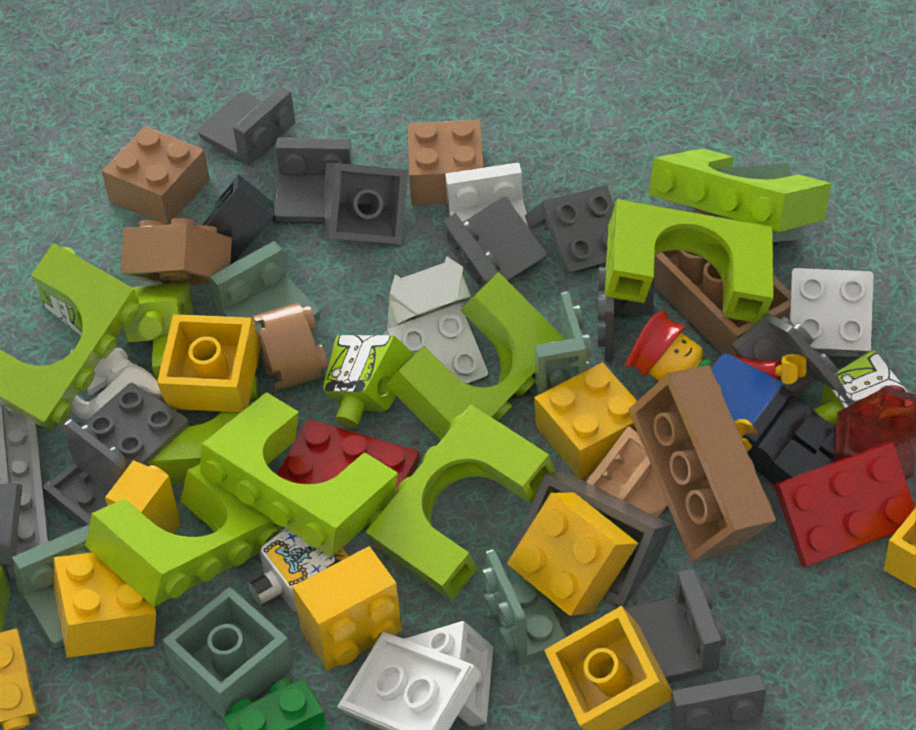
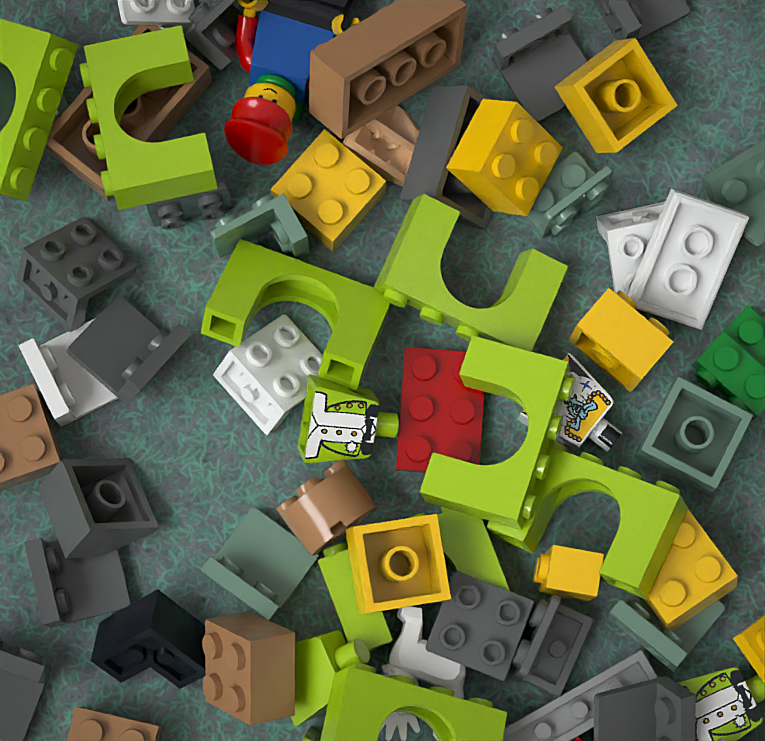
camera: 115 degrees left, 30 degrees up
white slope [387,256,471,329] -> none

